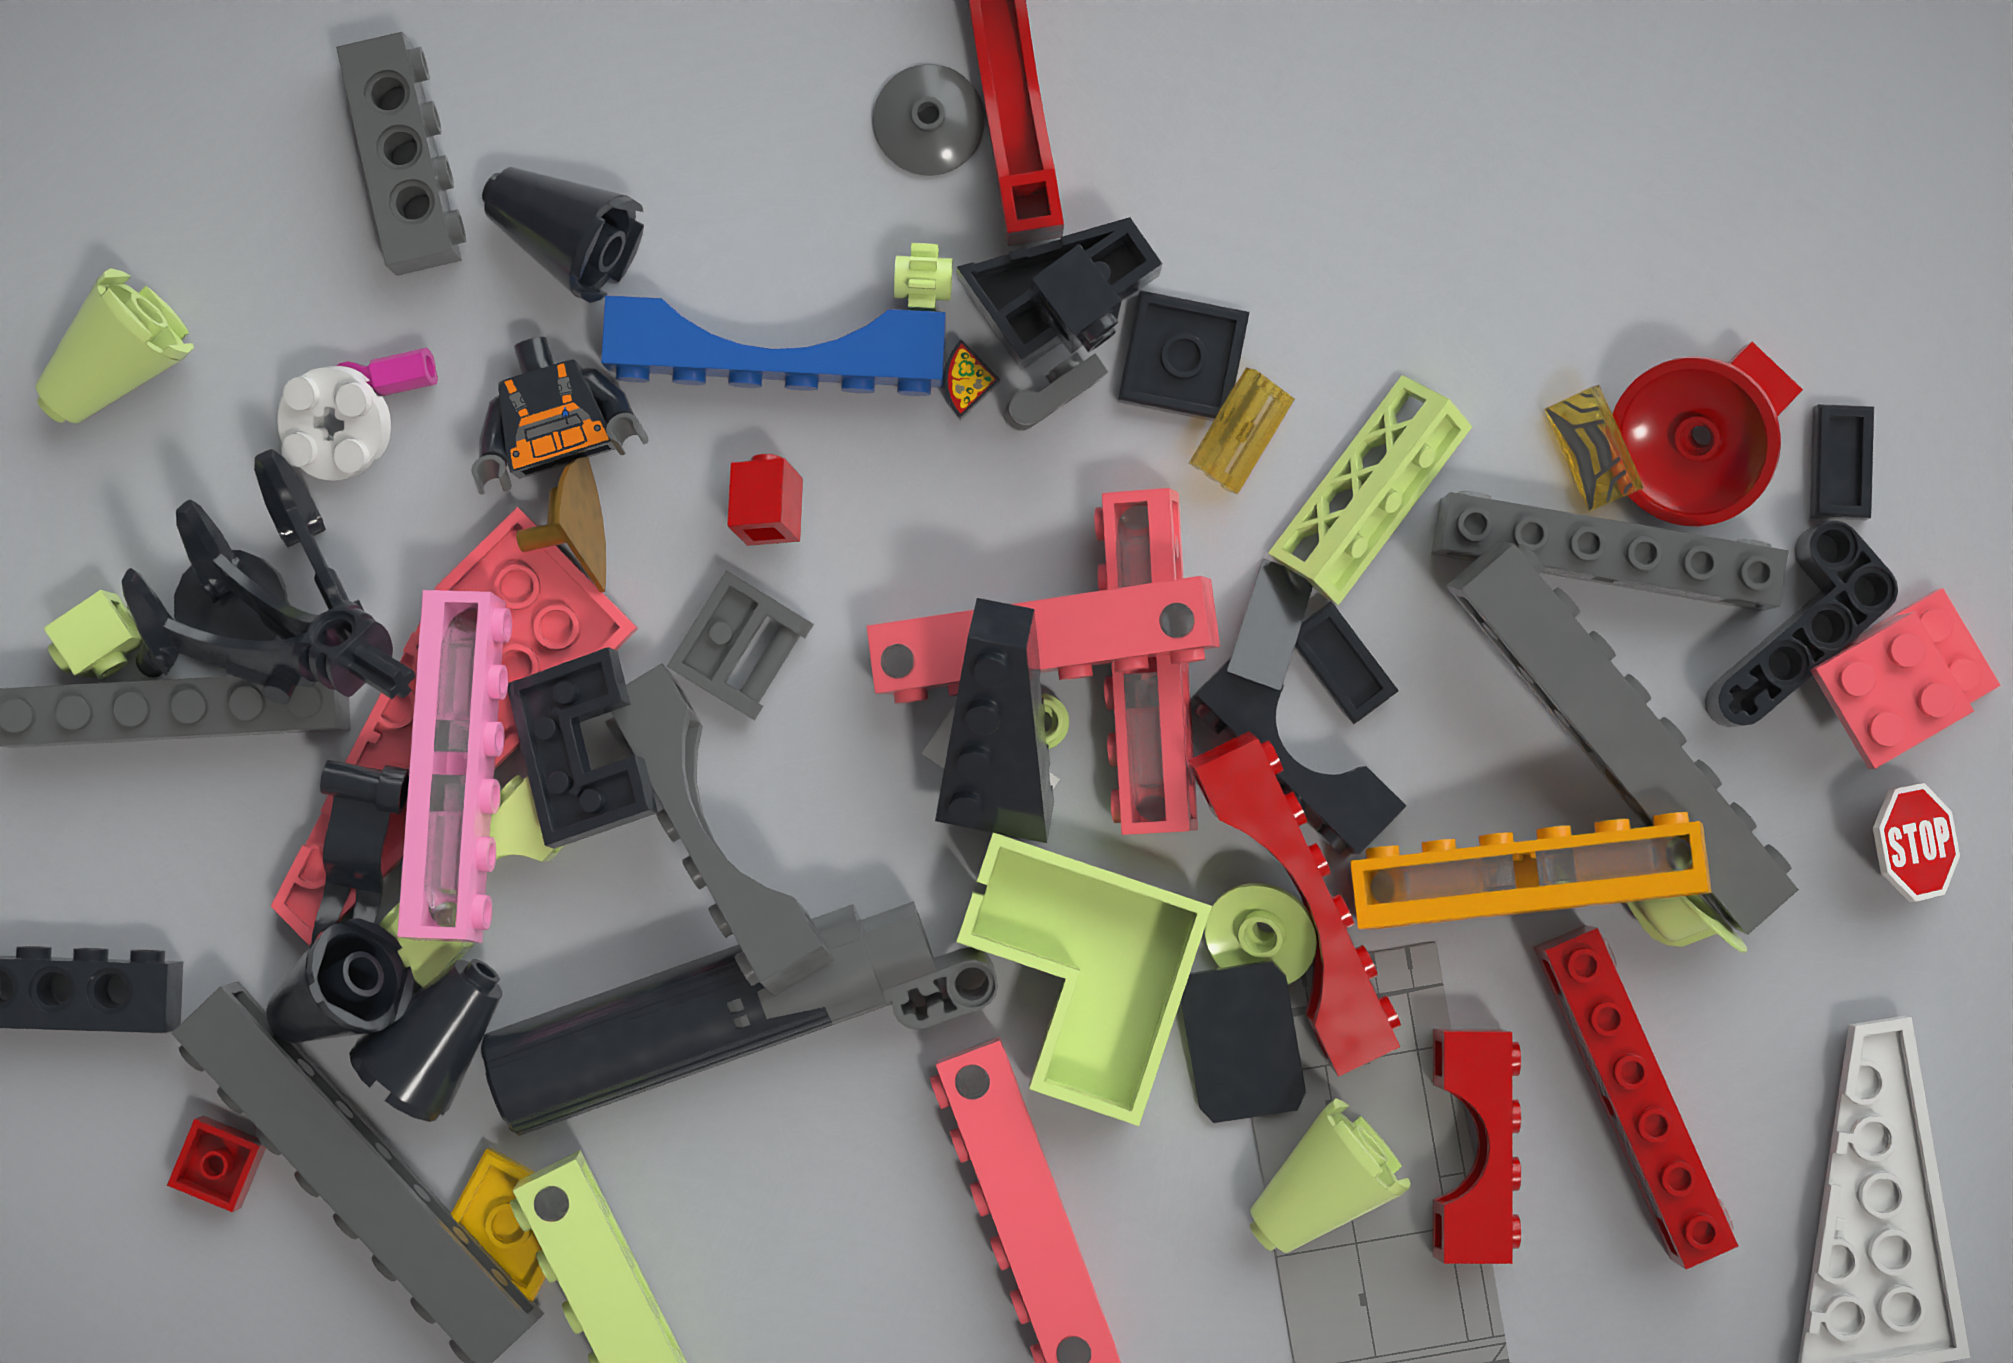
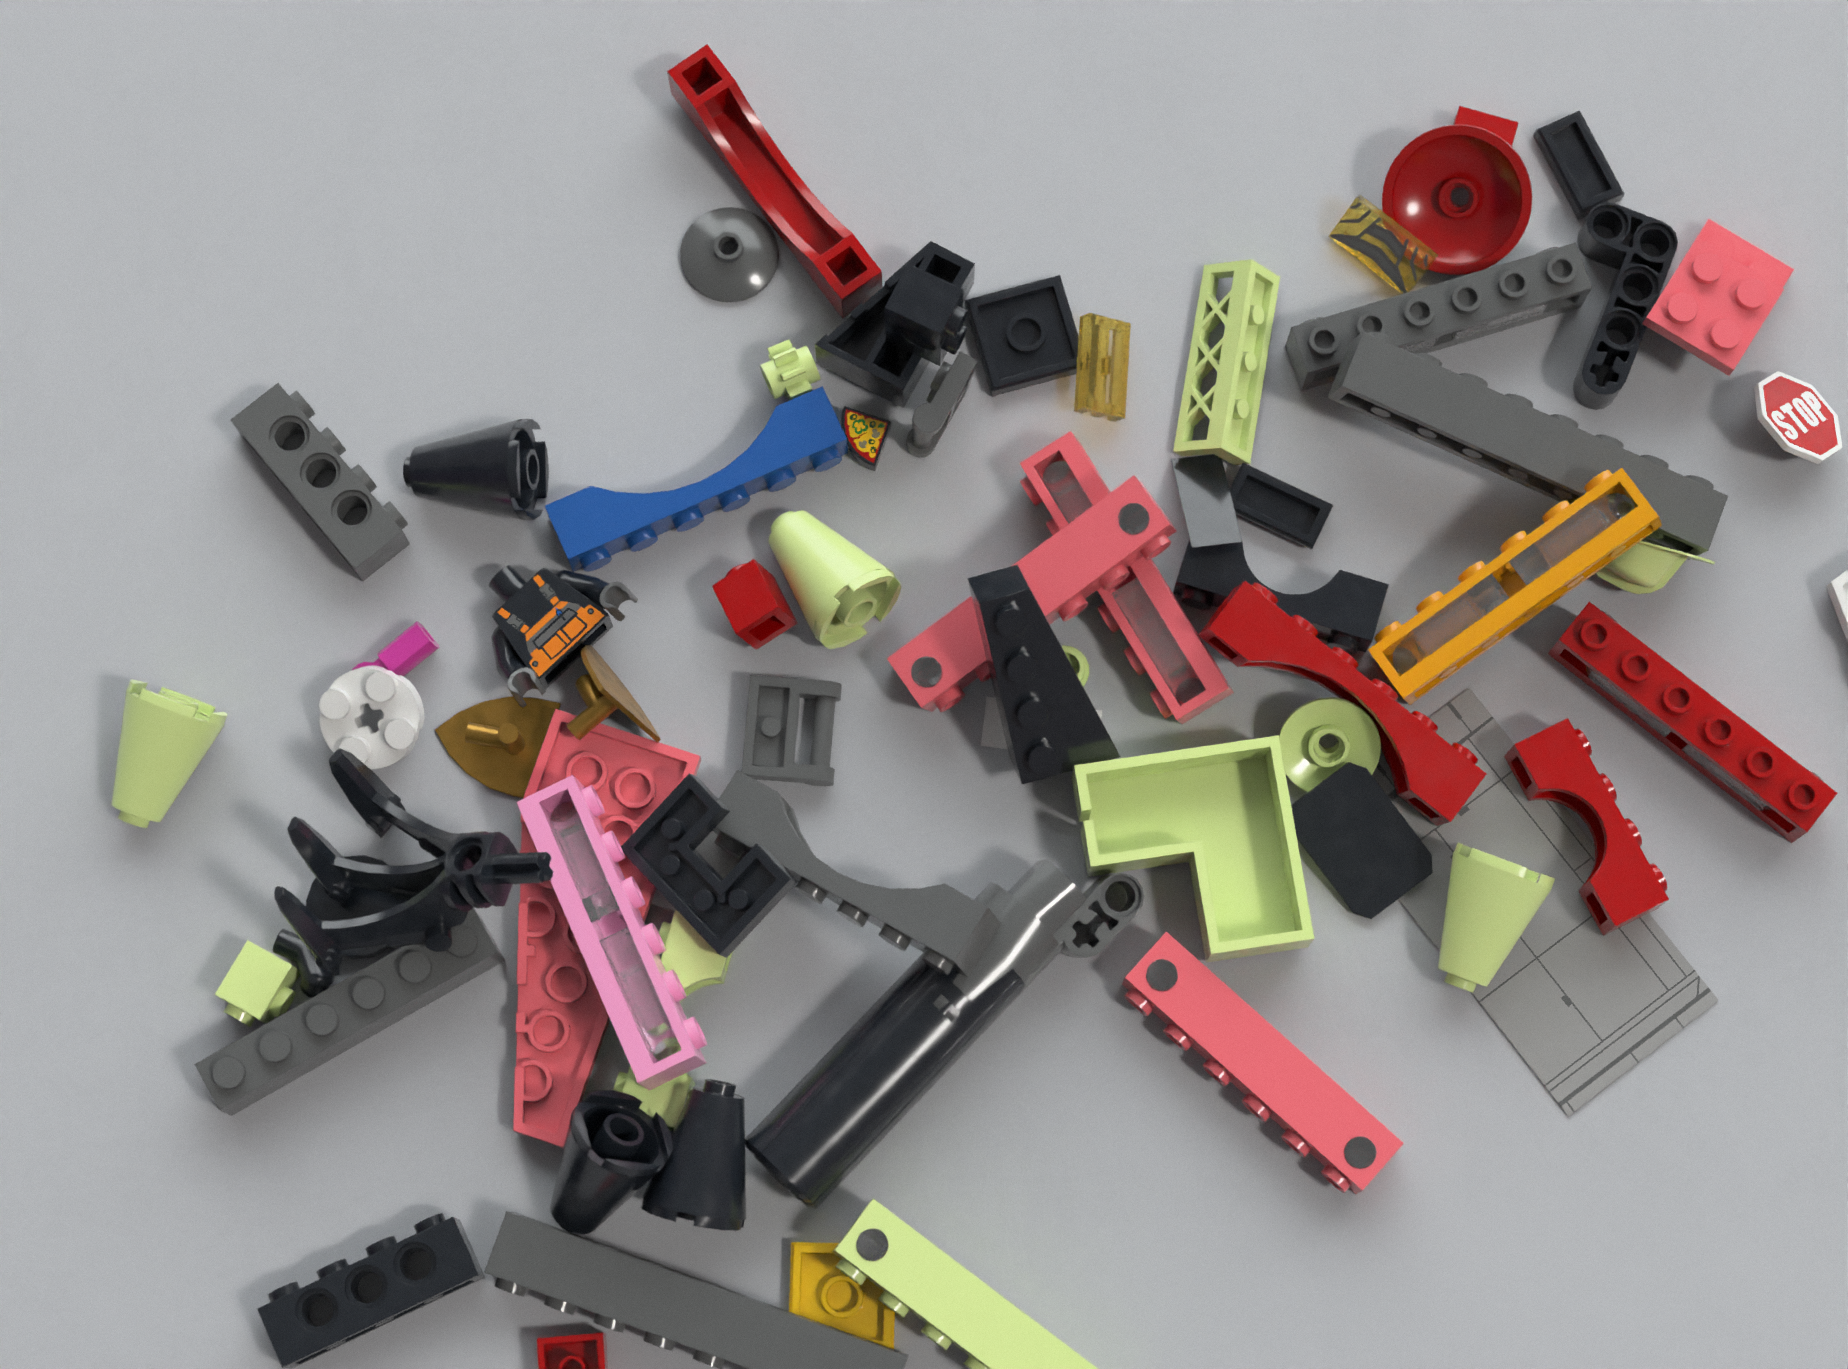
camera: 25 degrees left, 10 degrees down
black flag [311,760,410,943] -> none
none -> pearl gold shield [435,697,561,798]
none -> yellowish green cone [768,510,901,649]

